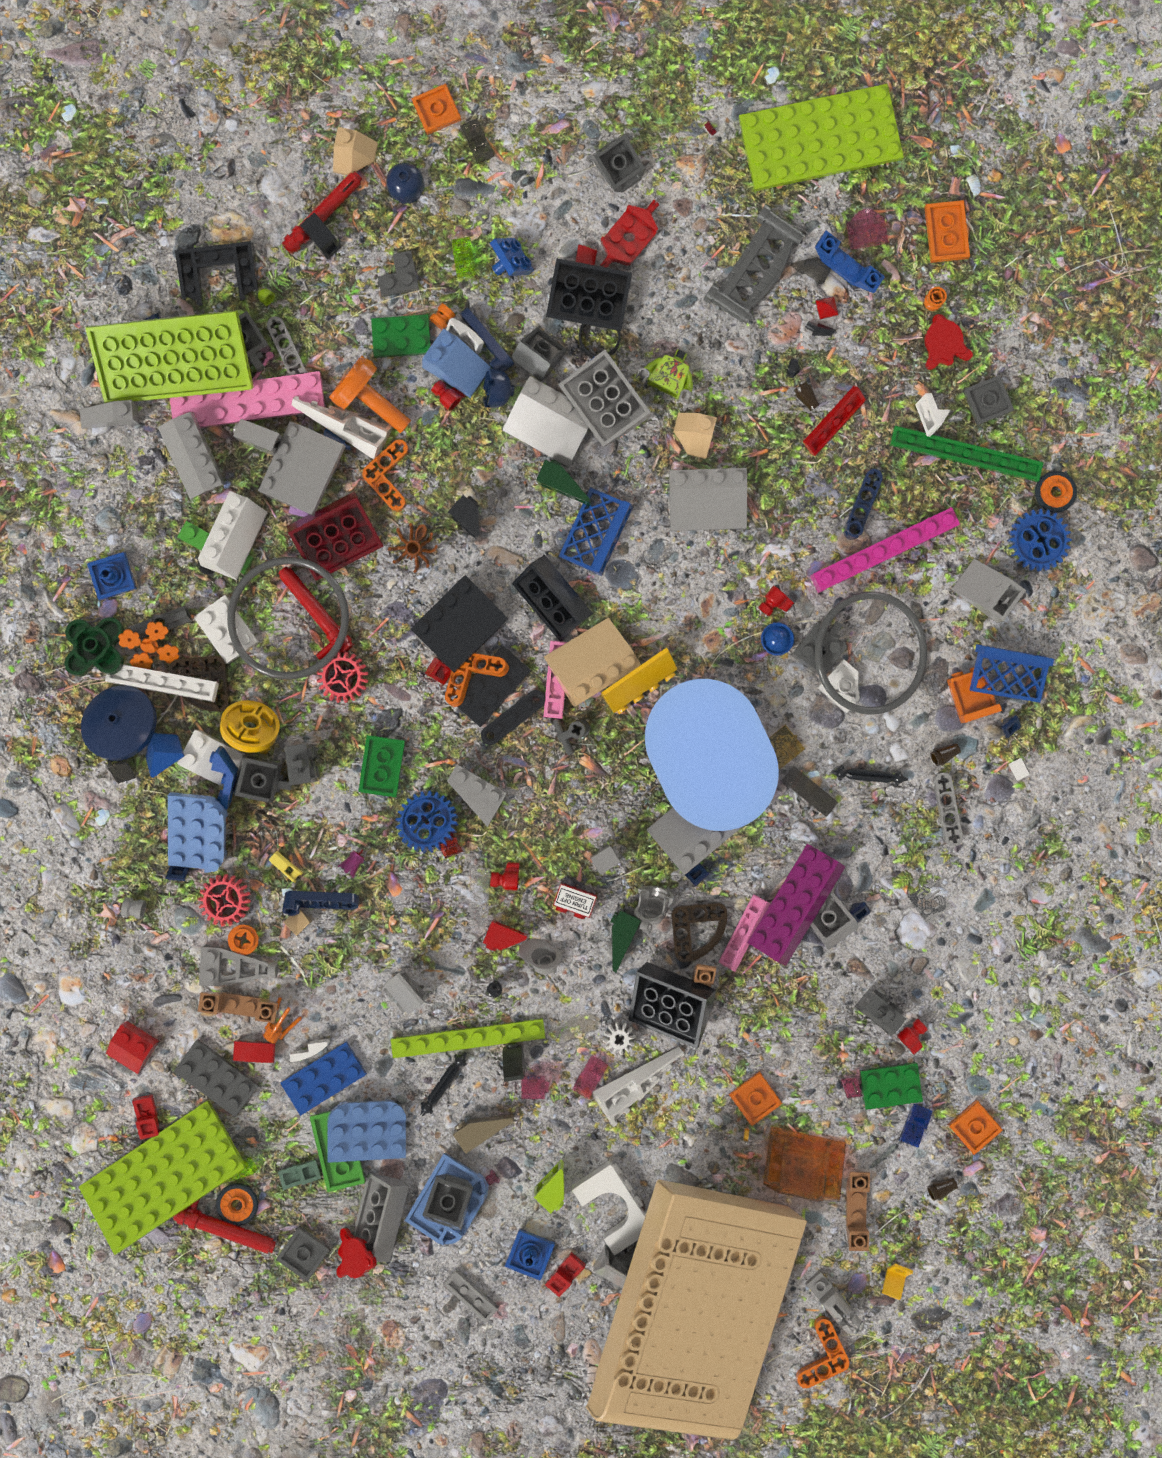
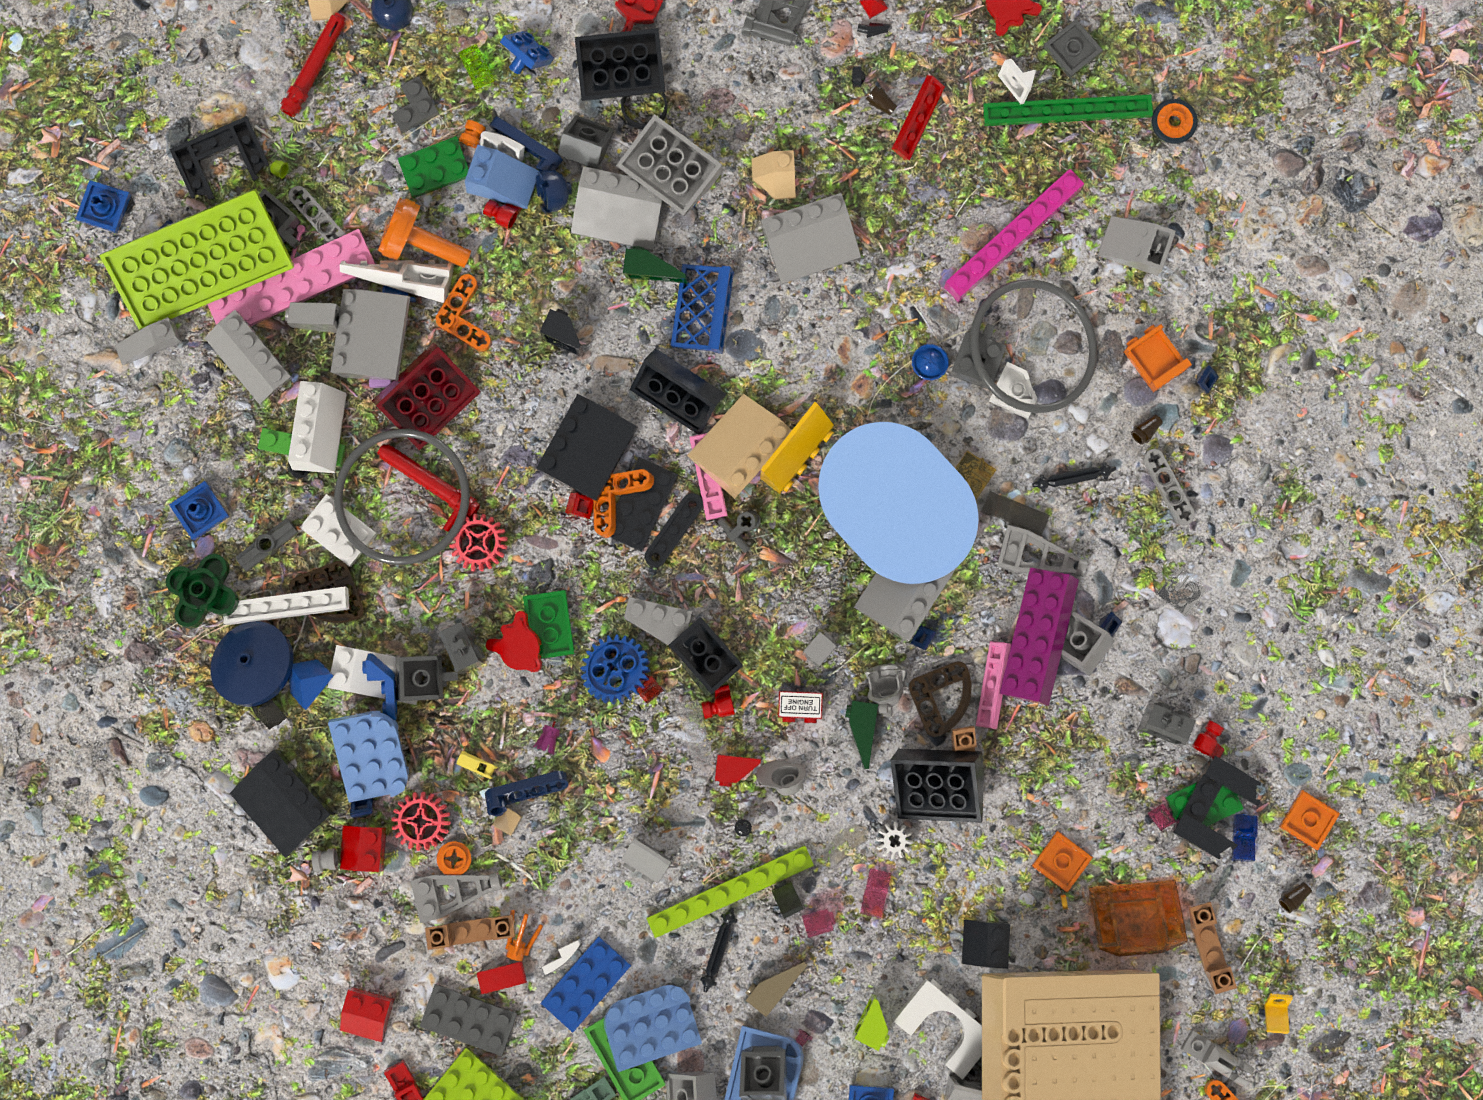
camera: 10 degrees left, 5 degrees down
orange plant [118,622,179,670] -> none
yellow piece [220,700,280,754] -> none
black slope [300,213,341,260] -> none
dark orange animal [388,523,438,573] -> none
red slope [575,244,597,265] -> none
white wedge [593,1047,684,1127] -> none
lime torso [636,349,693,404] -> none
red piece [758,585,794,617] -> none
dark blue beam [843,469,883,540] -> none
blue fence [969,644,1054,703] -> none
blue gear [1007,509,1072,572] -> none
white sticker [1009,758,1029,781] -> none
none -> blue plate [75,180,131,234]
none -> black slope [230,749,336,858]
none -> red slope [340,825,387,872]
none -> red tile [486,611,542,672]
none -> black slope [668,617,743,696]
none -> black slope [961,919,1010,969]
none -> light grey plate [996,525,1088,577]
none -> black wedge [1170,756,1261,859]

